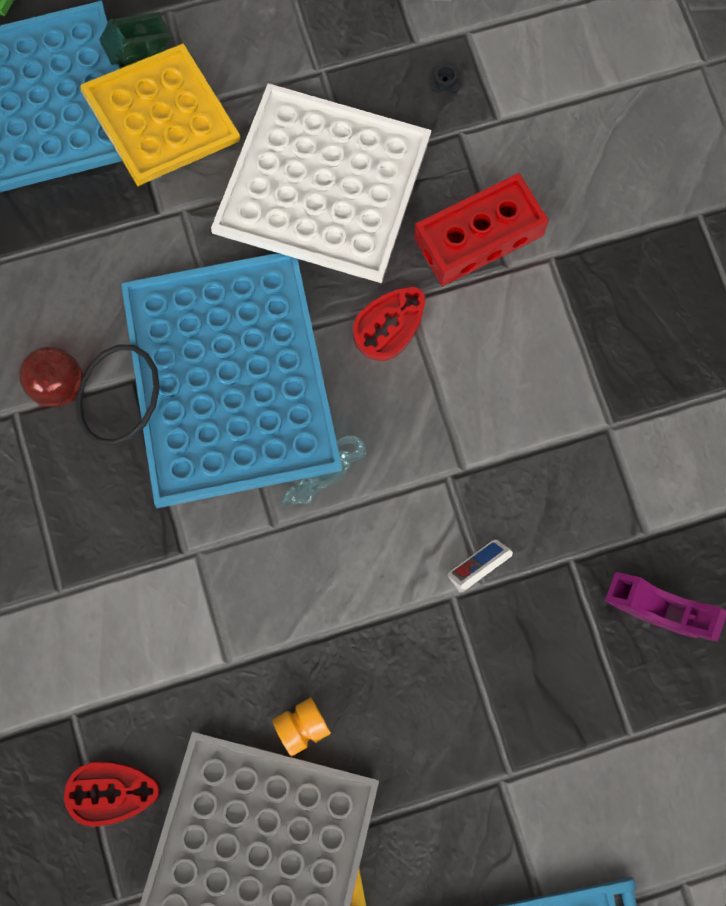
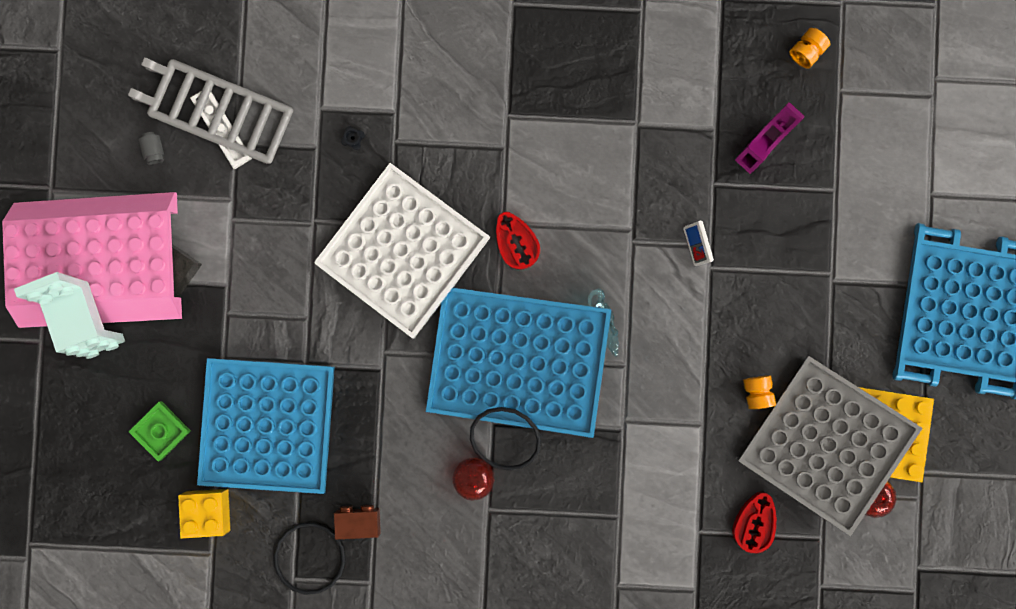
camera: 70 degrees left, 10 degrees up
yellow plate [80,43,240,186] -> none
clear green brick [99,12,172,65] -> none
red brick [414,173,549,287] -> none

